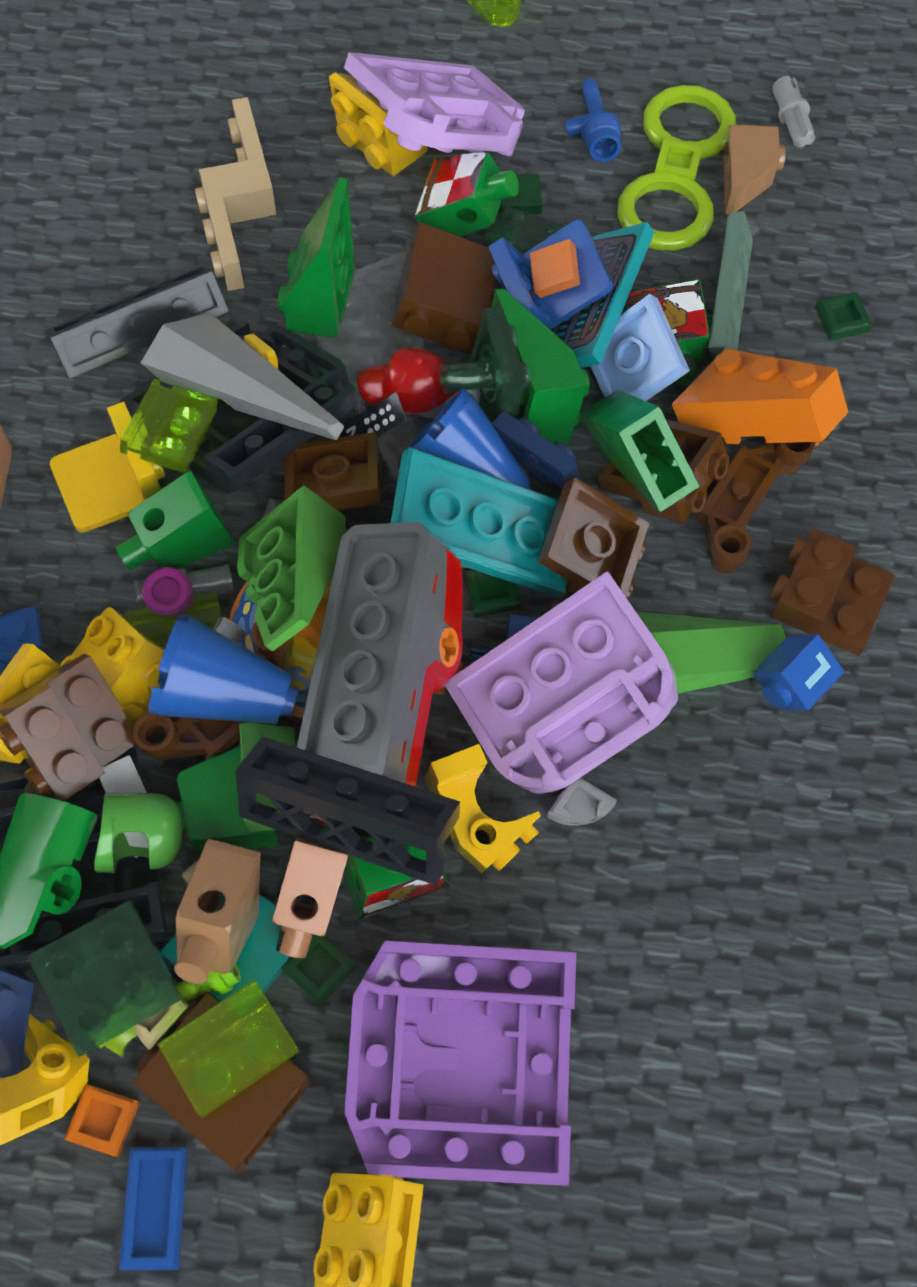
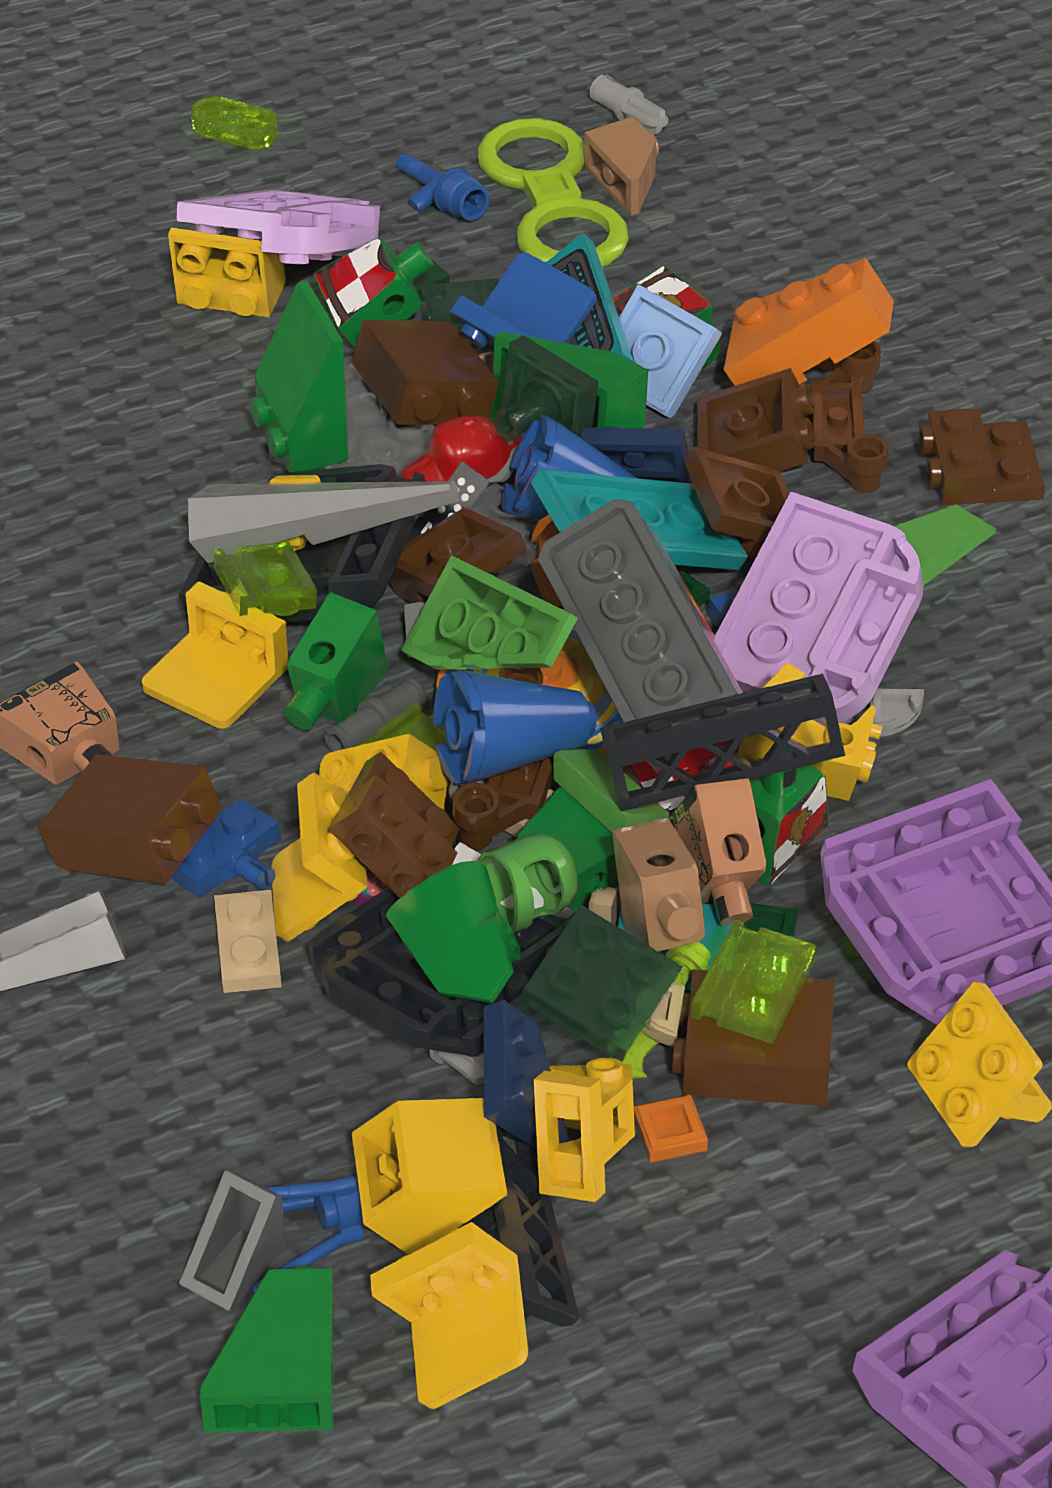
camera: 30 degrees left, 20 degrees down
fence [45,266,229,379] -> none
blue tile [119,1147,188,1270] -> none
magenta tile [142,567,194,618] -> none
tan bracket [195,97,277,291] -> none
orange tile [530,239,580,298] -> none
green slope [581,390,700,512] -> none
sand green tile [708,211,753,361] -> none
blue brick [752,634,845,711] -> none
dark green tile [815,292,873,341] -> none

